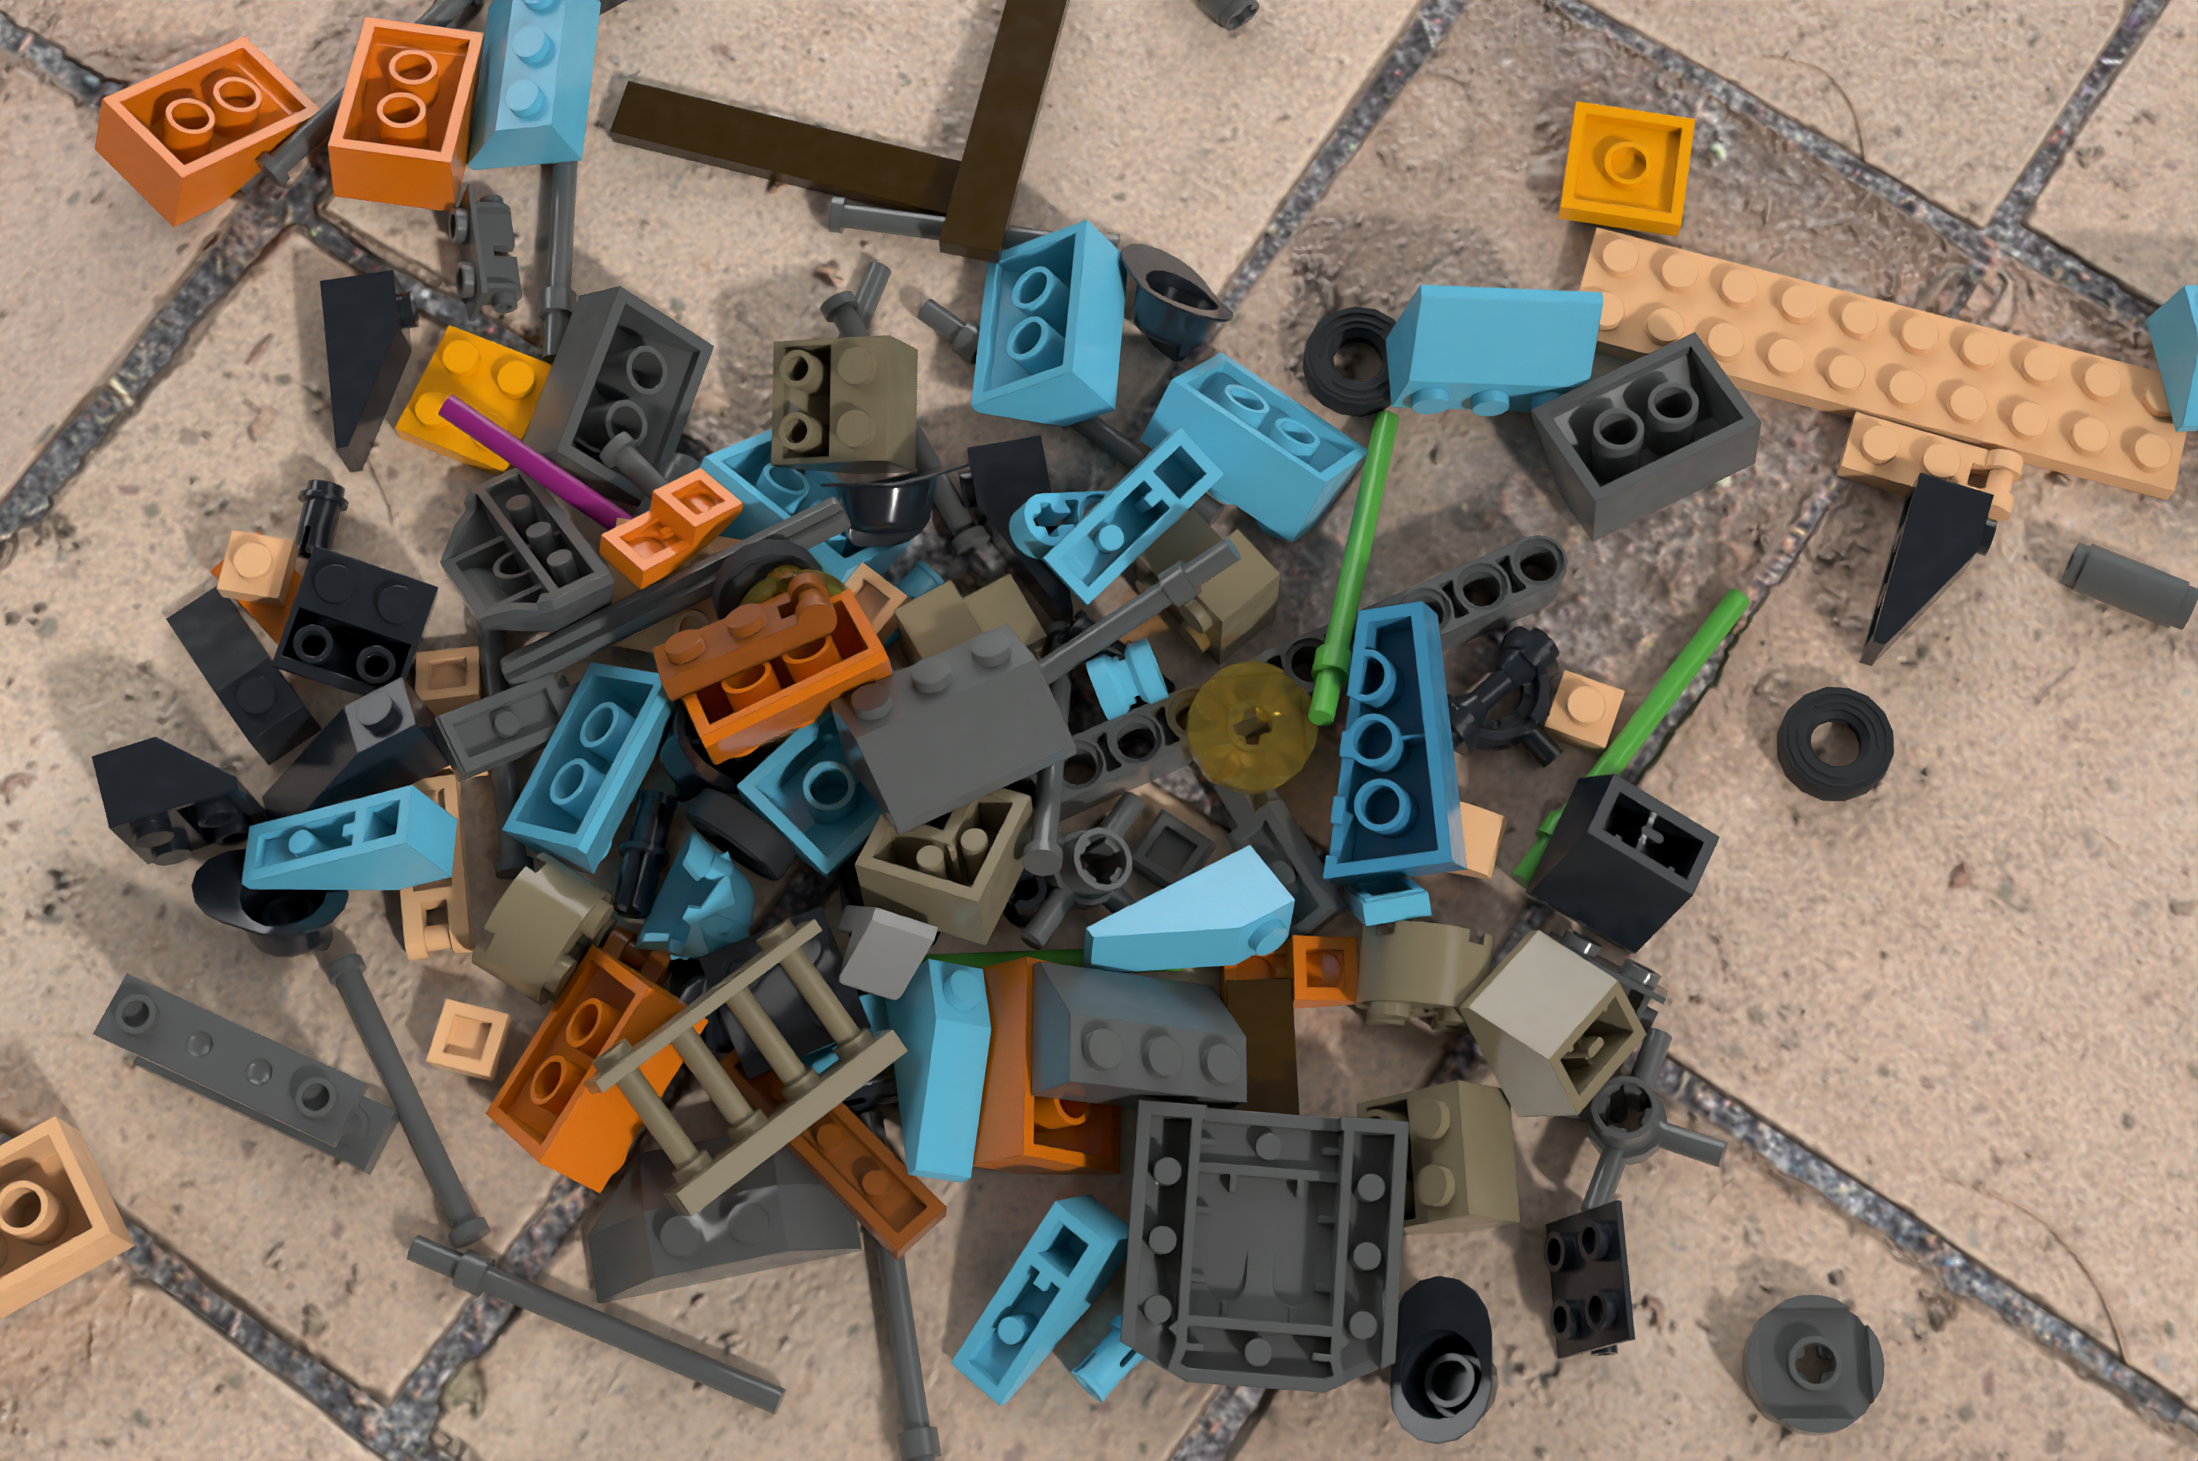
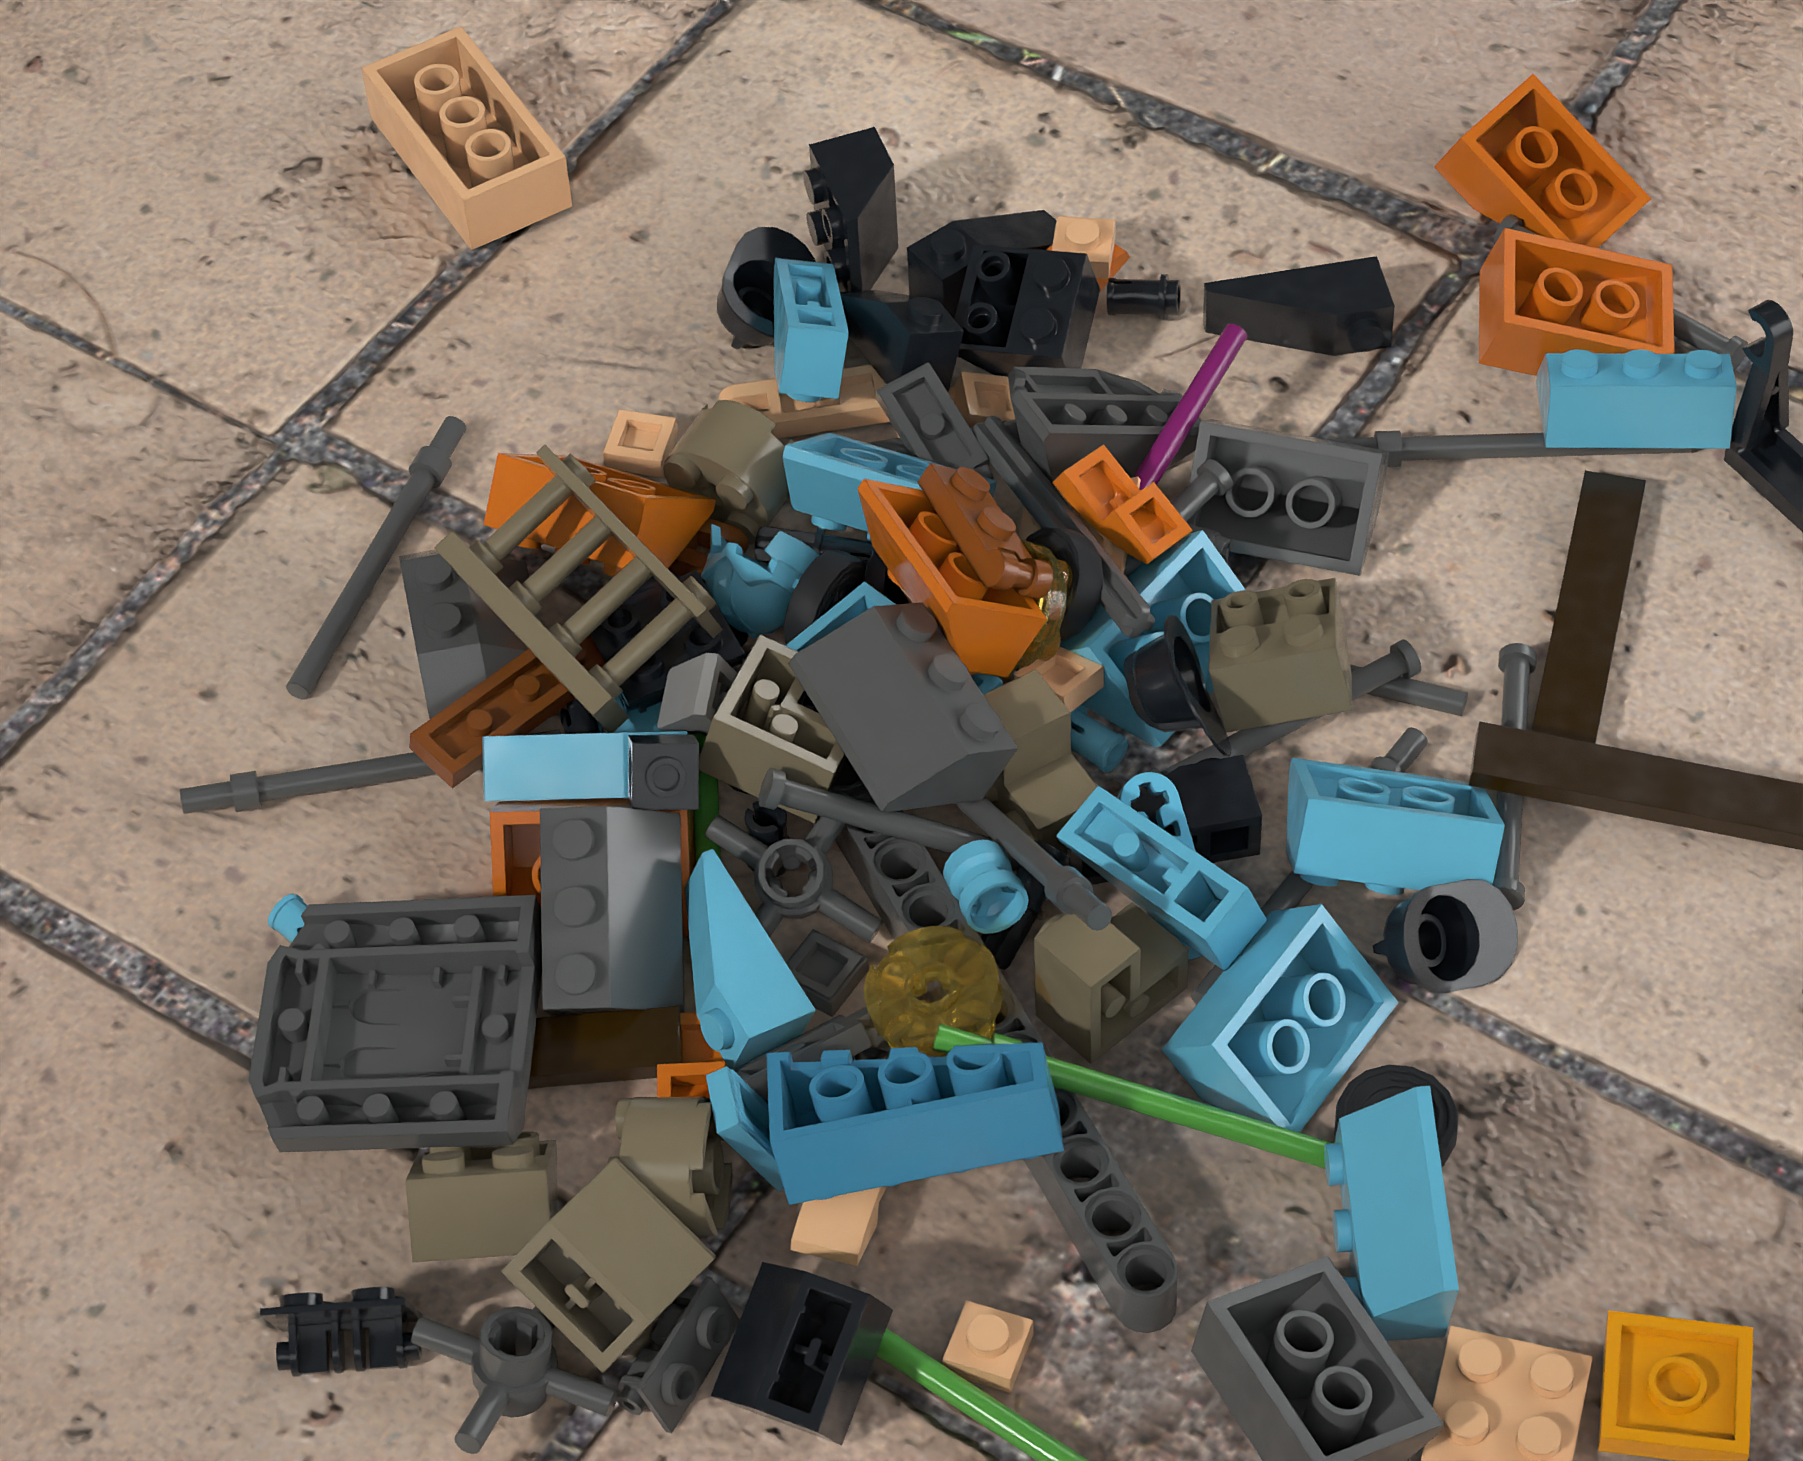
camera: 90 degrees right, 20 degrees down
dark grey fence [93,973,400,1175] -> none
dark grey bar [325,954,491,1249] -> none
light orange plate [394,325,552,476] -> none
dark grey hinge [449,184,522,321] -> none
medium azure slope [951,1194,1128,1406] -> none
black piece [1390,1276,1498,1444] -> none
black piece [1447,626,1563,768] -> none
none -> black brick [628,735,699,810]

